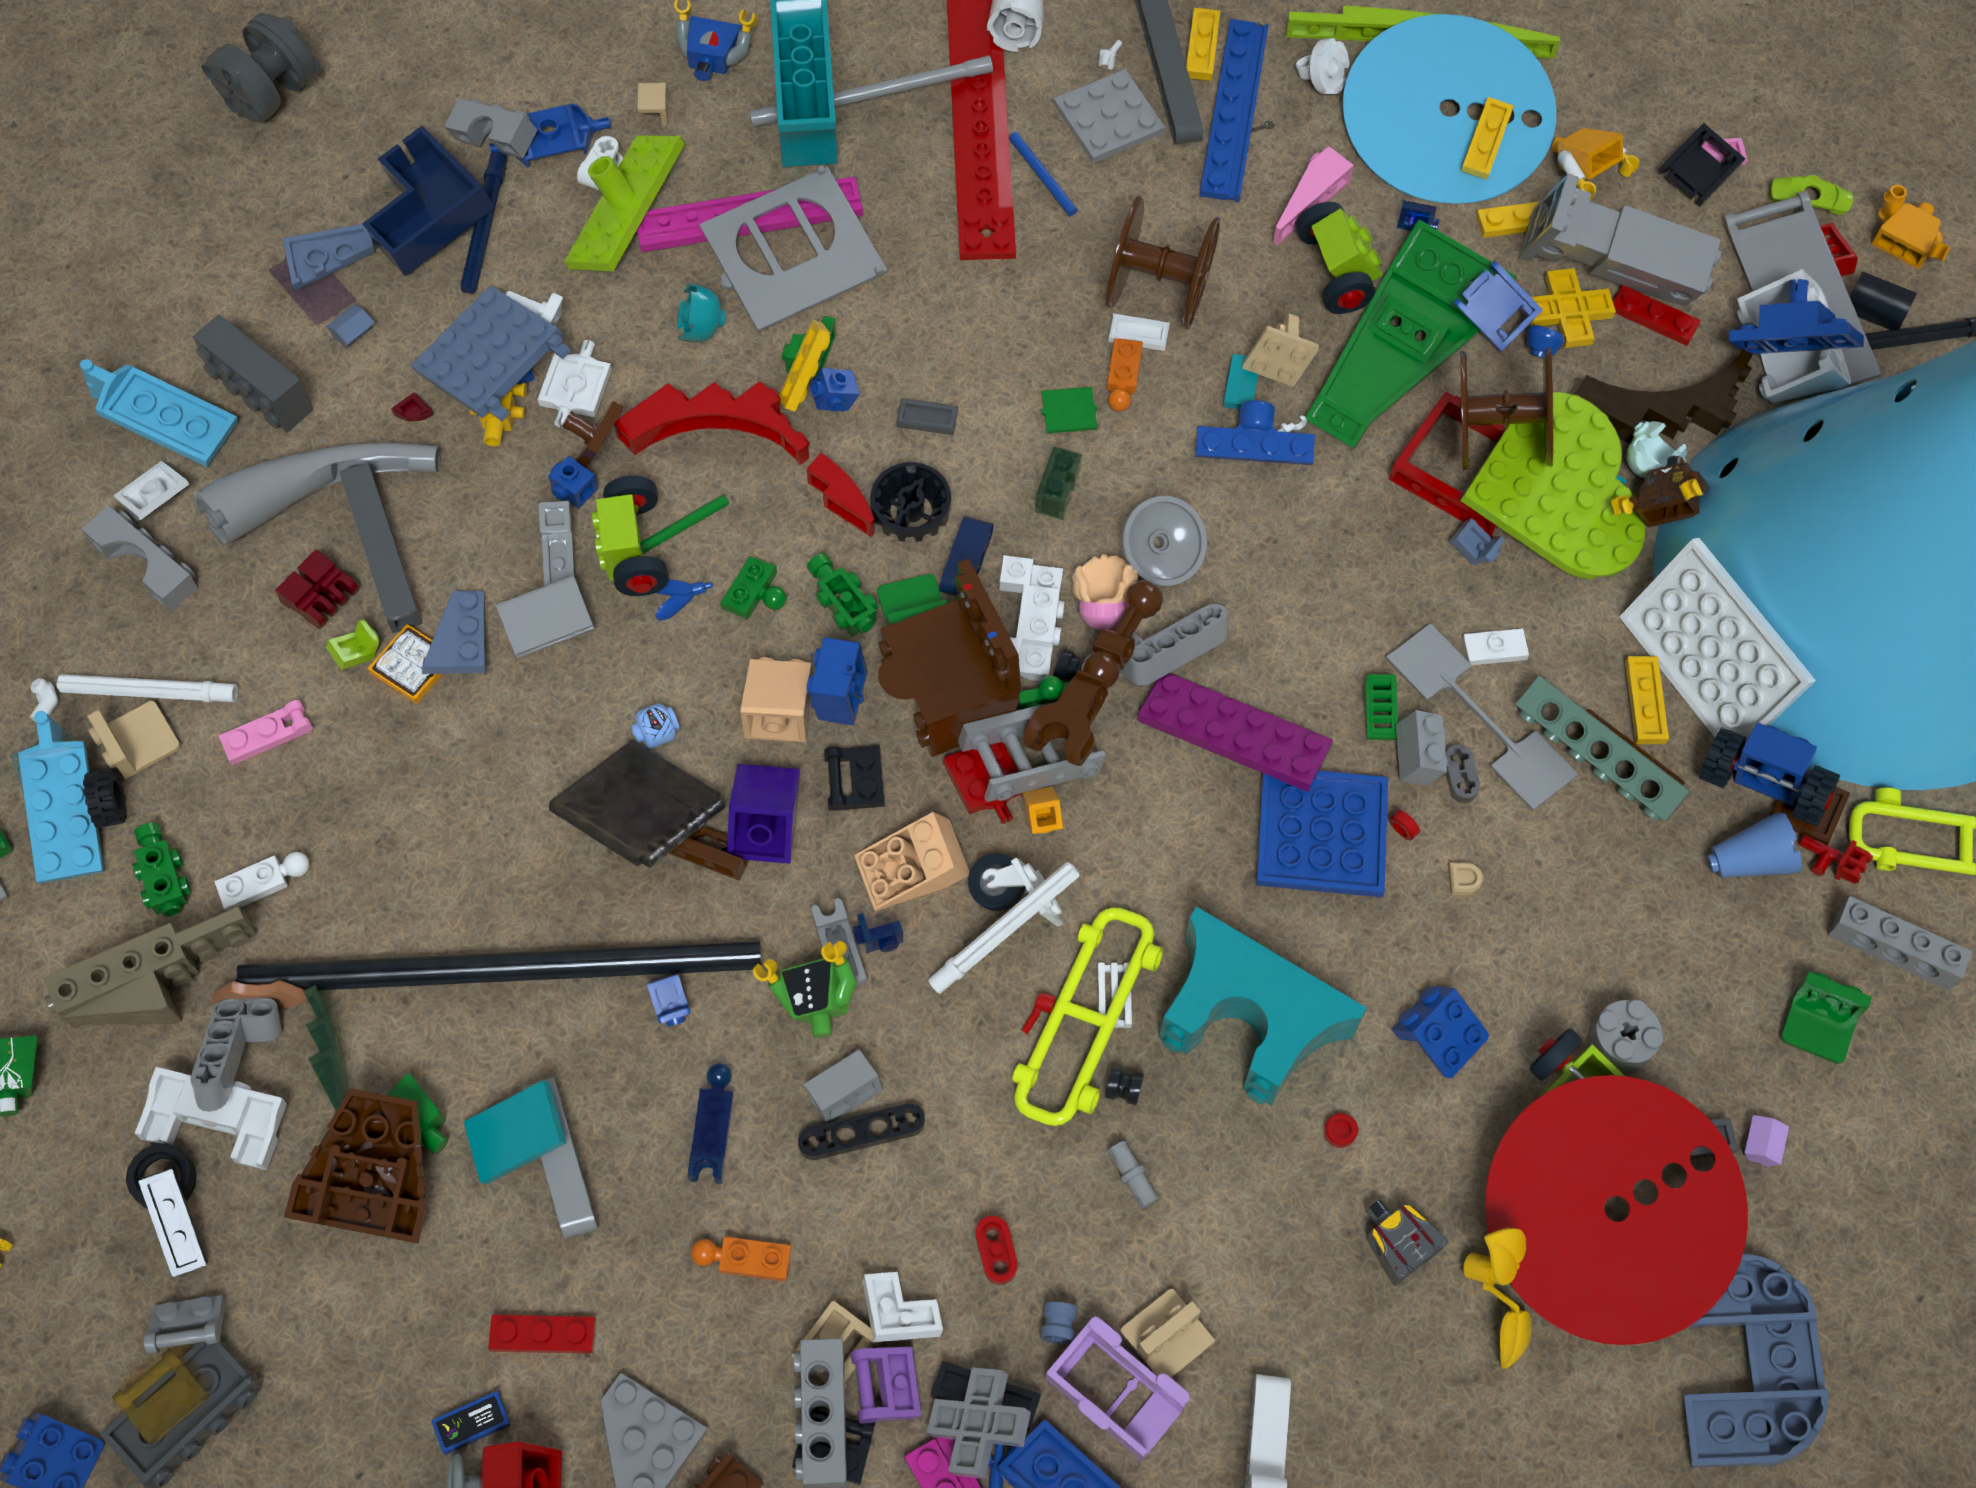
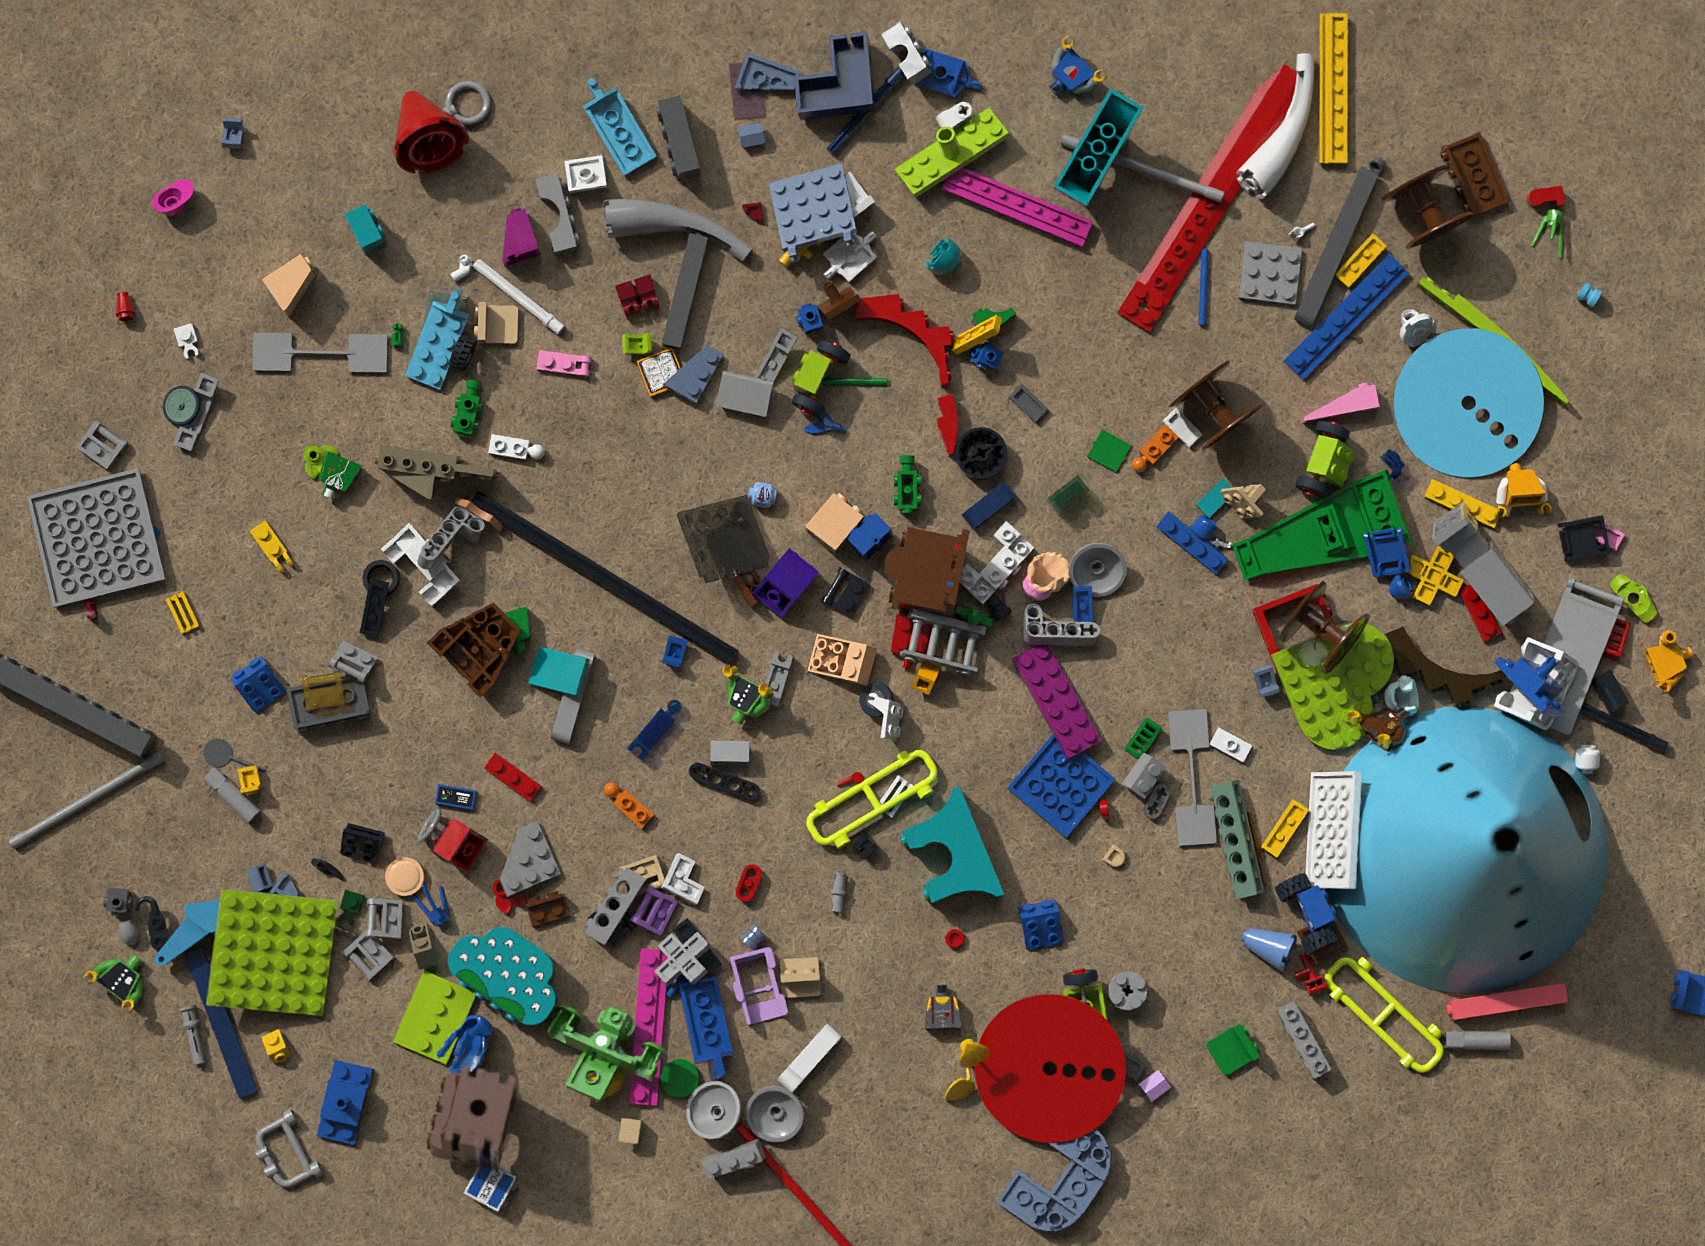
camera: 30 degrees right, 20 degrees up
clear green slope [303,985,349,1111] -> none
tan panel [637,83,668,126] -> none
light grey door [699,165,888,332] -> none
green plate [720,556,787,619] -> none
clear blue bracket [853,913,903,953] -> none
green bracket [877,574,948,626] -> none
white axle [928,862,1079,994] -> none
reddish brown piece [1024,580,1163,766] -> none
yellow plate [1461,97,1514,180] -> none
none -> magenta slope [502,208,541,267]
none -> blue plate [1072,586,1093,622]

